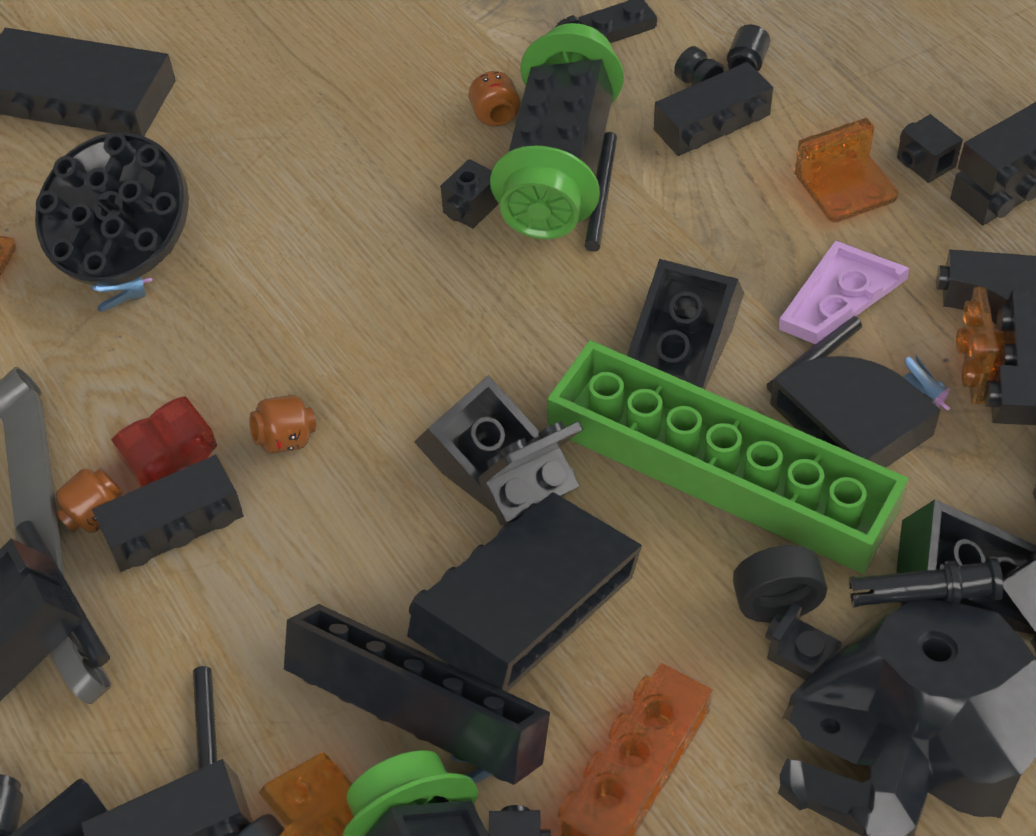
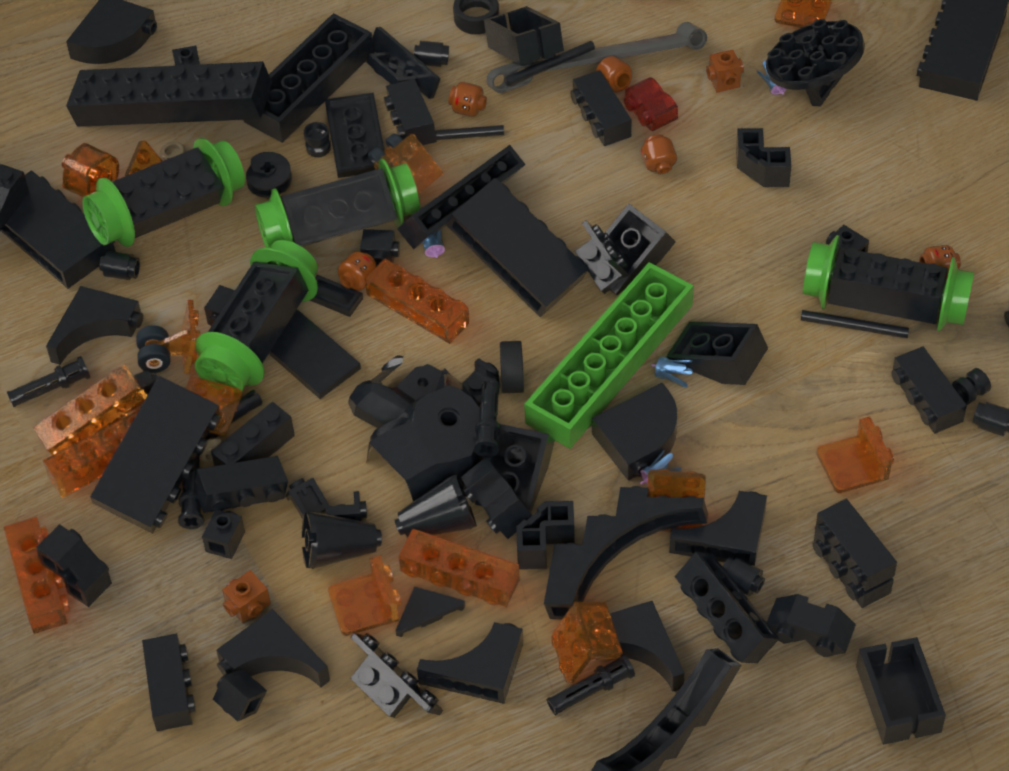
camera: 95 degrees right, 0 degrees up
black bar [766,316,862,394] -> none
lavender wing [779,241,909,344] -> none
black brick [897,114,963,183] -> none
none -> dark orange head [448,82,487,117]
none -> flat silver piece [651,357,693,387]
none -> dark orange brick [706,49,744,93]
none -> black brick [736,128,792,187]

